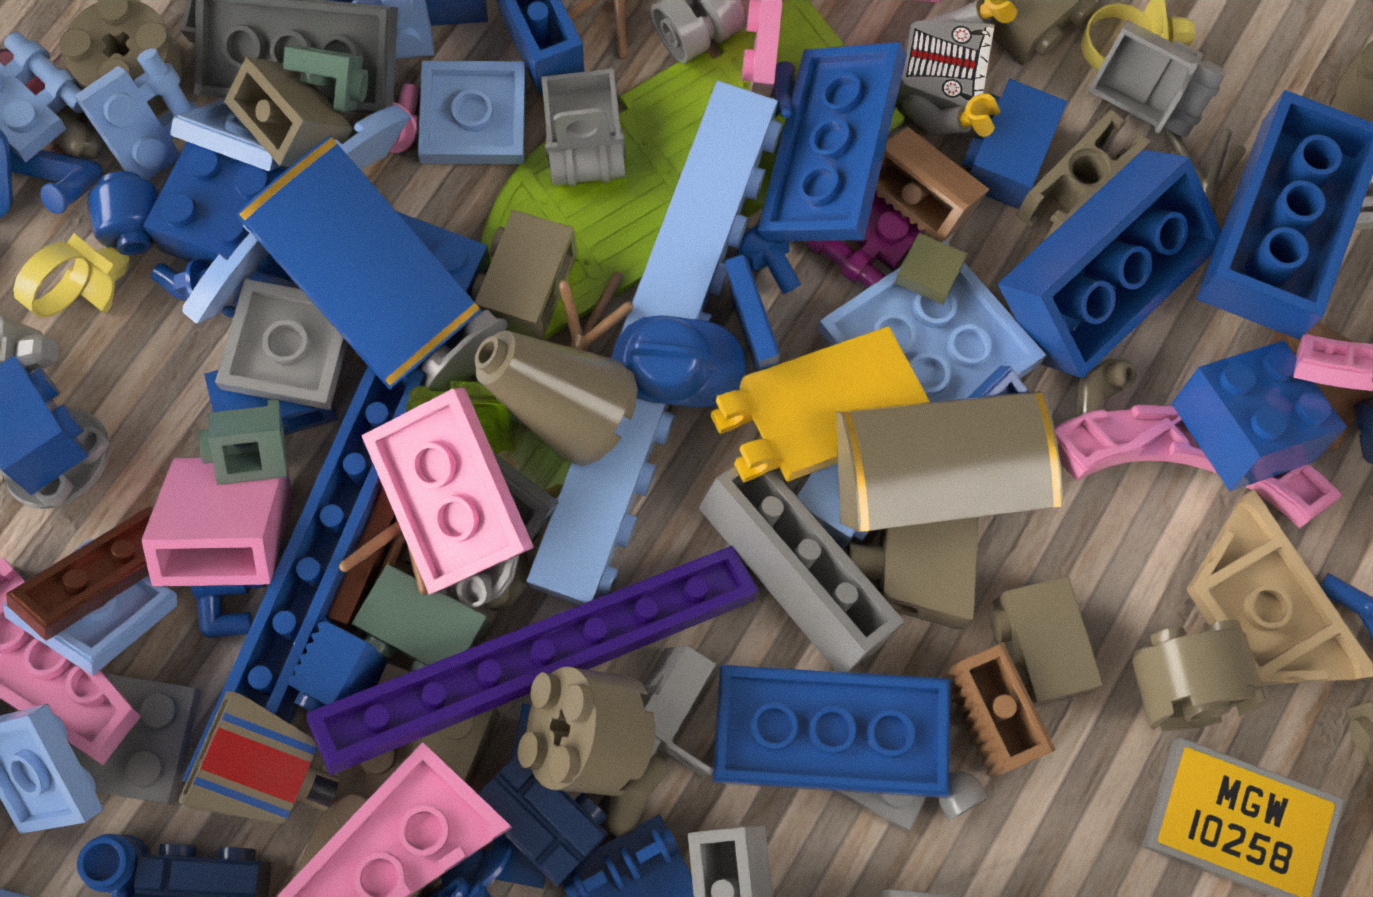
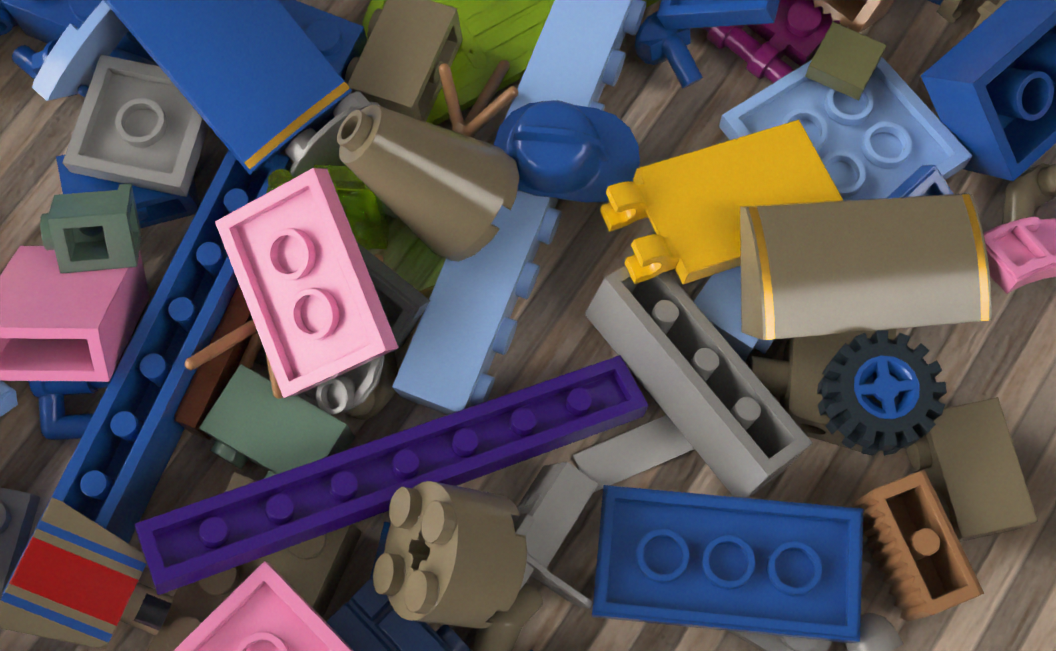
camera: 10 degrees right, 0 degrees up
blue brick [287,621,389,712] -> none
blue tile [724,254,781,372] -> none
none -> white sticker [573,415,694,493]
none -> black wheel [817,330,947,456]

